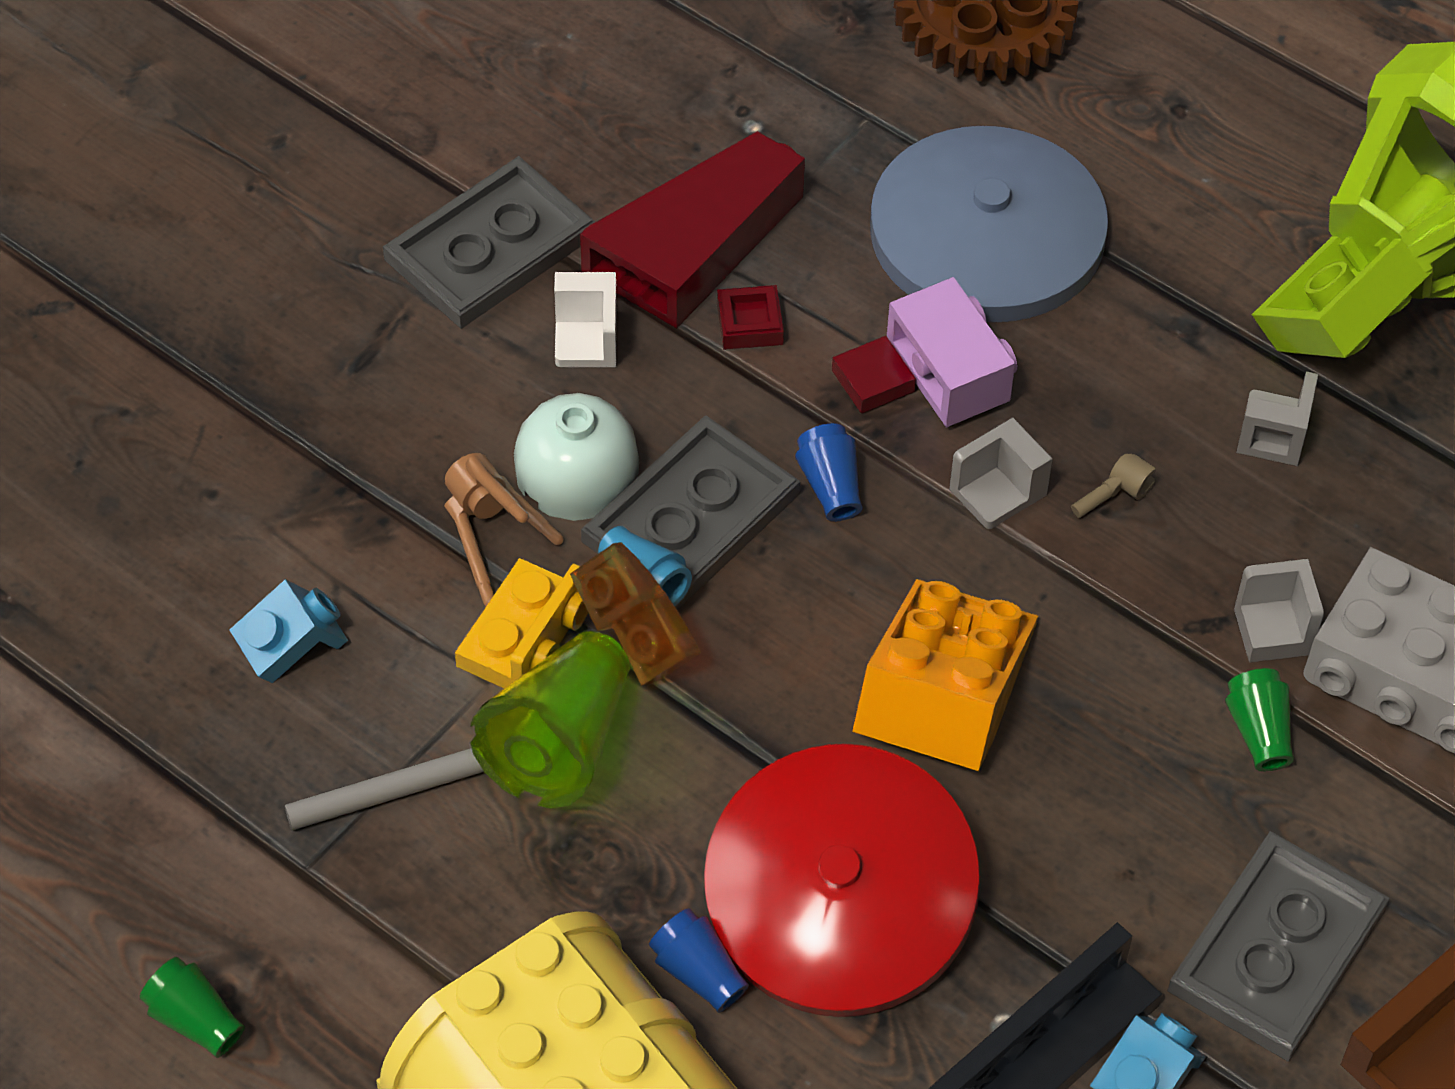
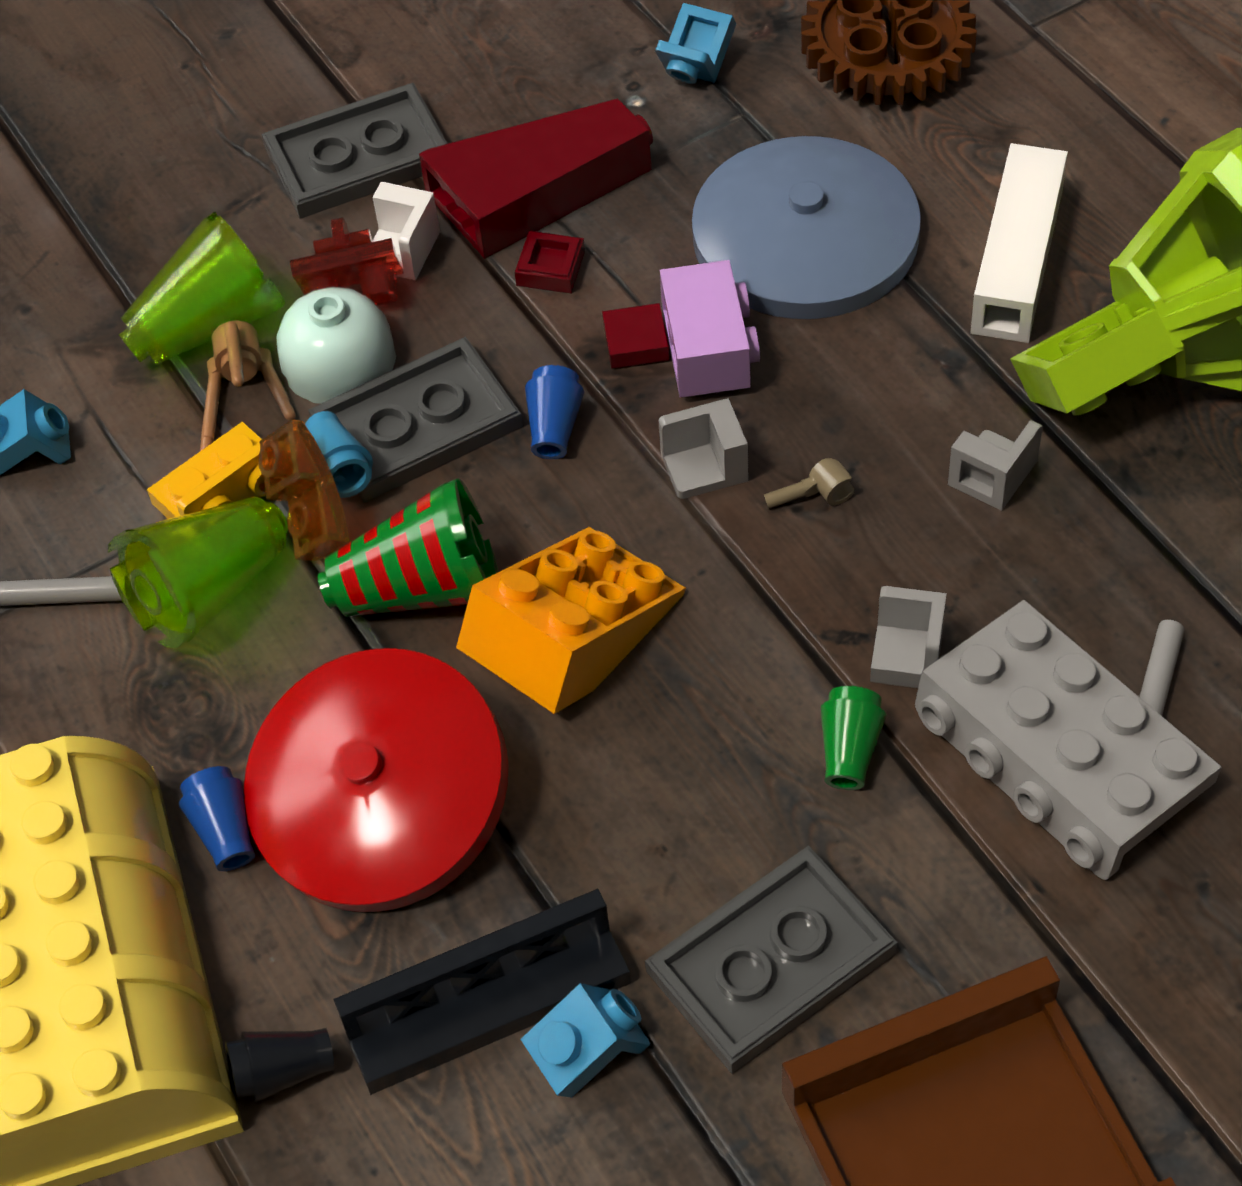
camera: 25 degrees right, 0 degrees up
none -> clear neon green cone [118,211,286,365]
none -> clear red hips [290,217,404,306]
none -> green cone [318,478,498,617]
none -> dark azure bracket [655,3,736,83]
none -> white brick [970,143,1068,343]

